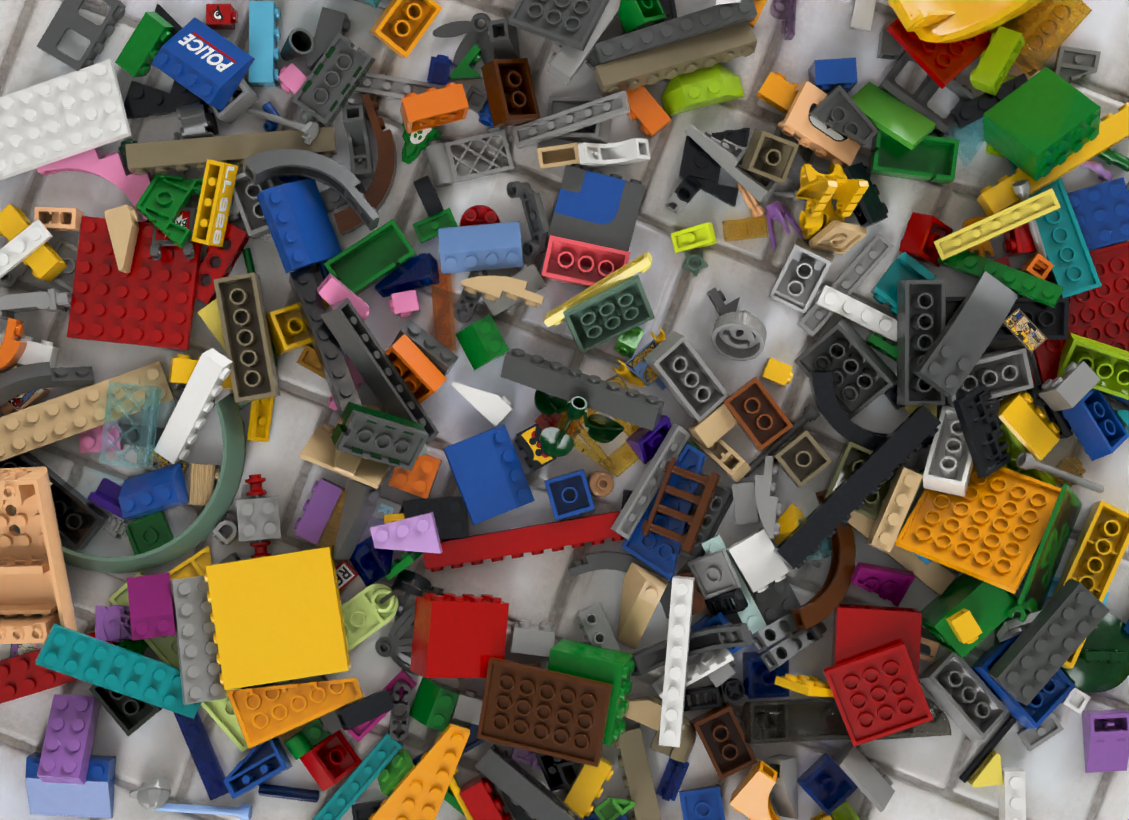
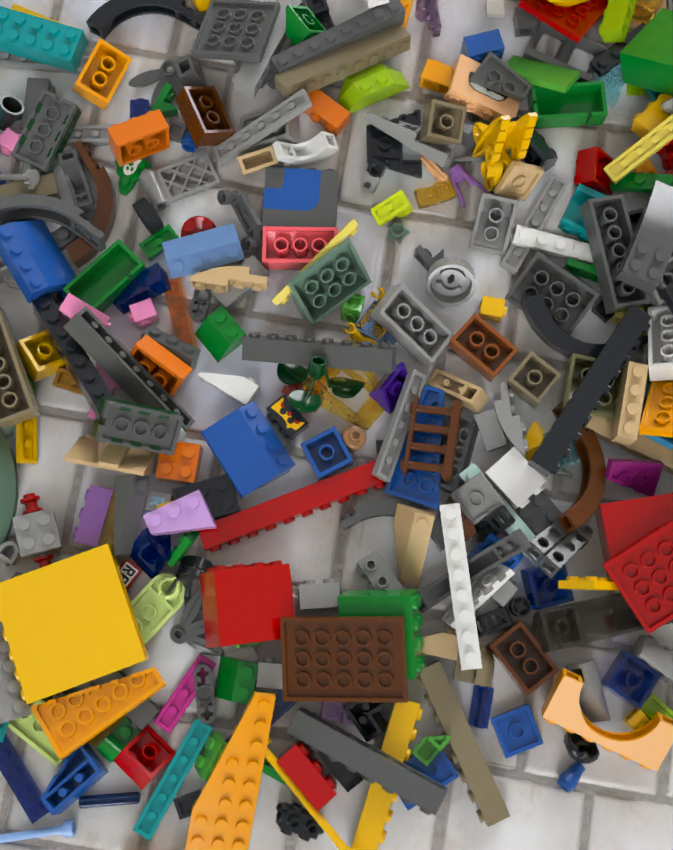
camera: 10 degrees left, 10 degrees down
black window [335,689,396,730] -> none
tan brick [687,403,738,448] -> none
dark grey piece [744,404,820,477] -> none

